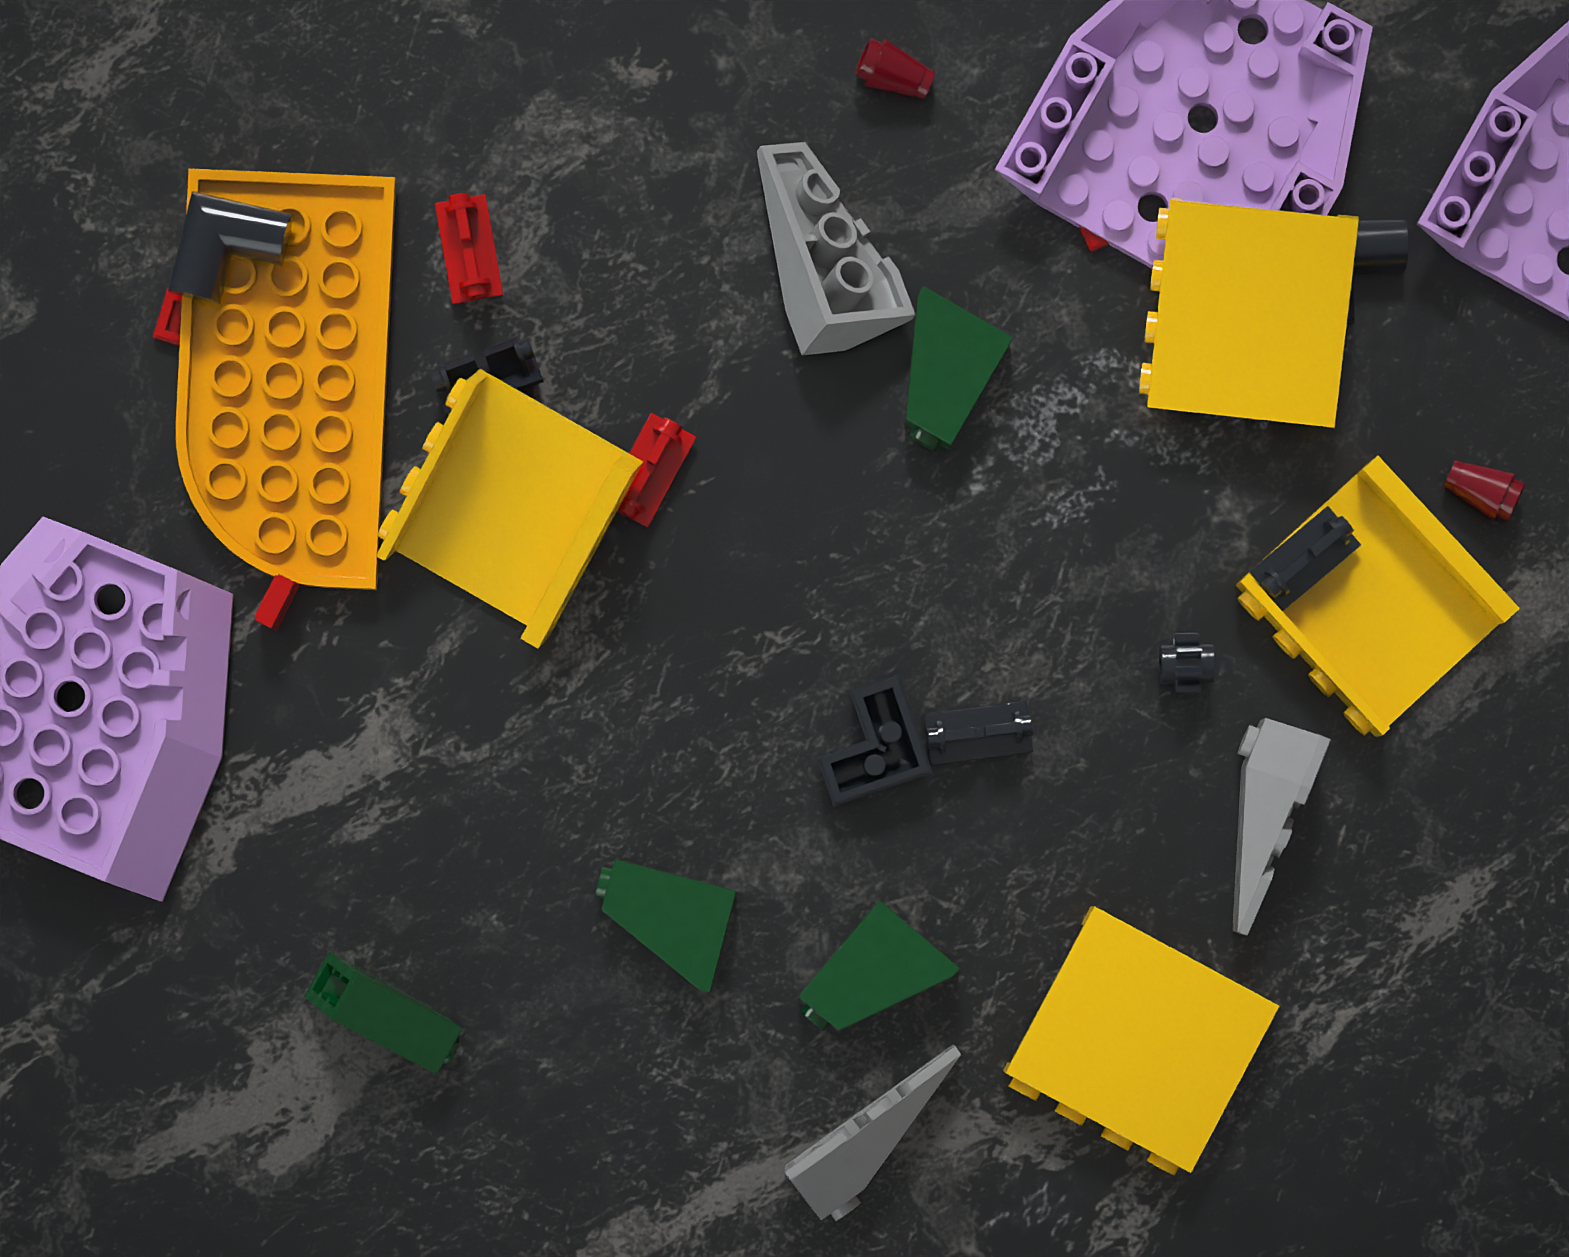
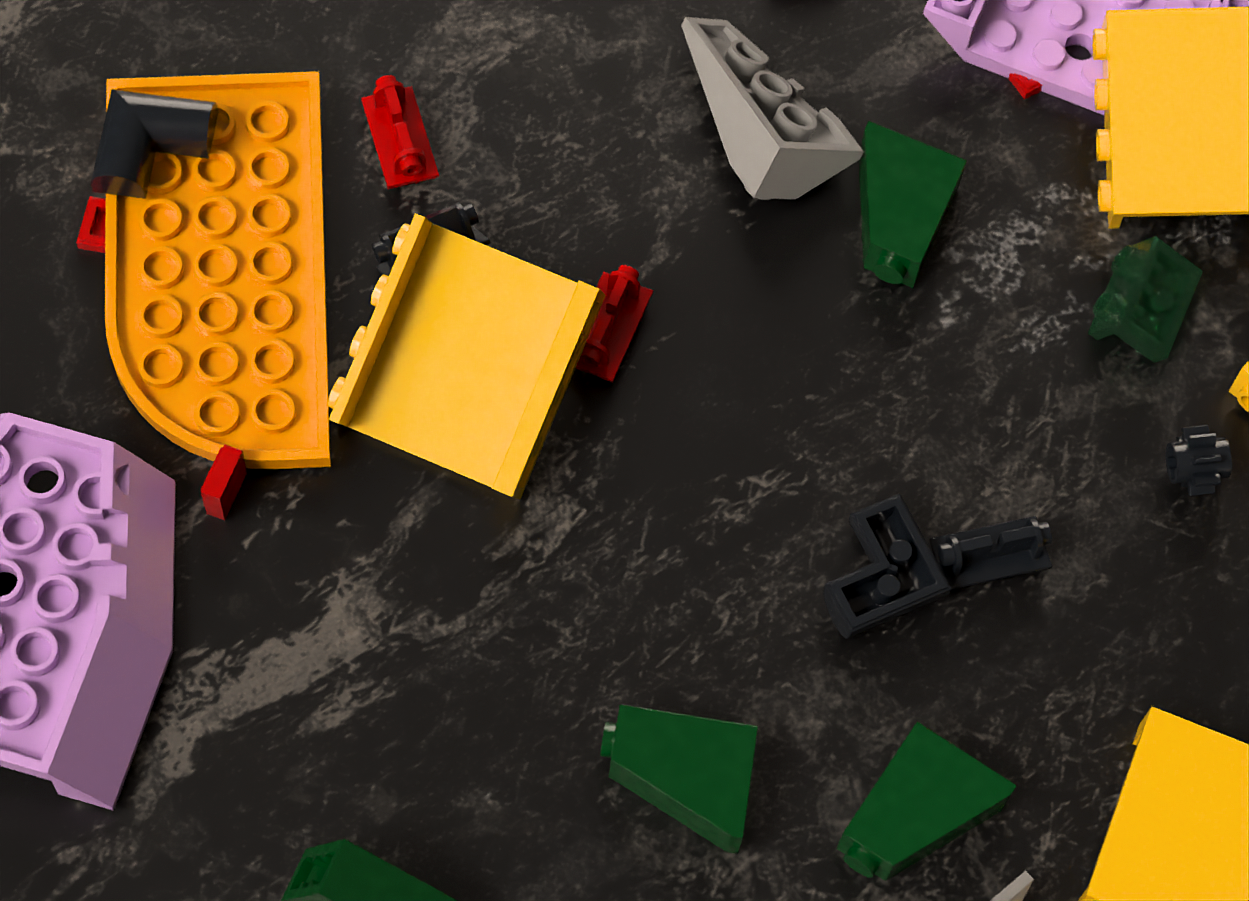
camera: 10 degrees left, 20 degrees down
none -> clear green bracket [1088,236,1203,363]

